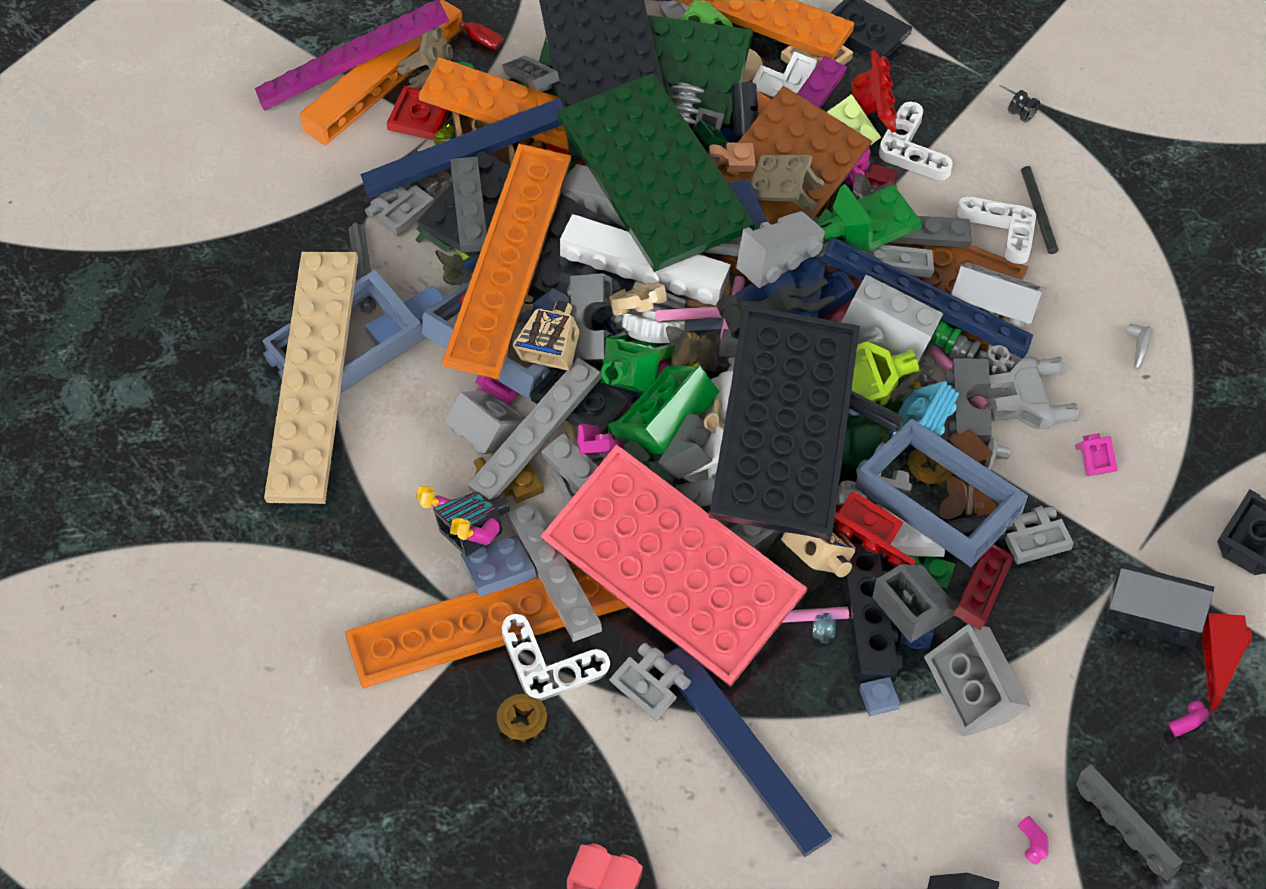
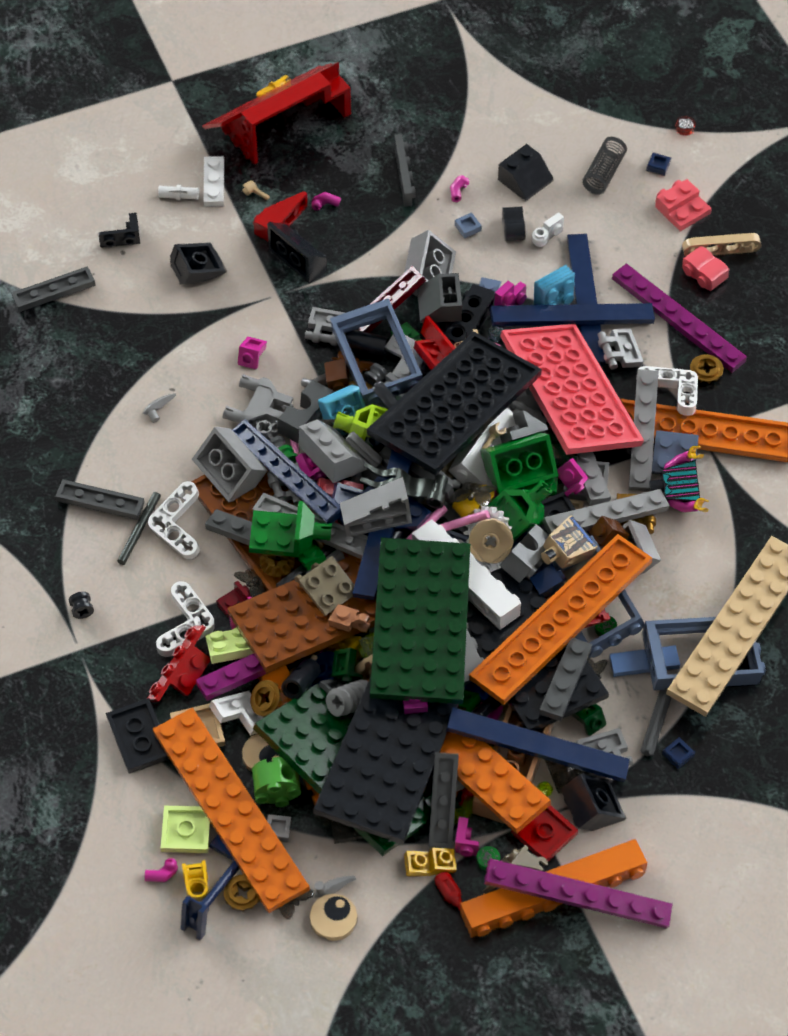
camera: 150 degrees left, 0 degrees up
none -> dark grey plate [55,479,145,520]
none -> pearl gold gear [250,680,283,717]
none -> dark grey wheel [362,363,388,387]
none -> yellow slope [404,847,457,876]
none -> sand blue plate [454,213,482,239]
none -> dark pink bracket [455,817,479,857]
none -> dark blue tile [490,303,655,326]
none -> dark pink plate [494,281,527,306]
none -> black axle [502,206,526,241]
none -> white plate [532,212,564,247]
none -> medium azure brick [534,265,575,305]
none -> black slope [561,774,626,831]
none -> reddish brown brick [589,516,629,547]
none -> magenta plate [612,263,747,373]
none -> dark blue tile [662,737,695,769]

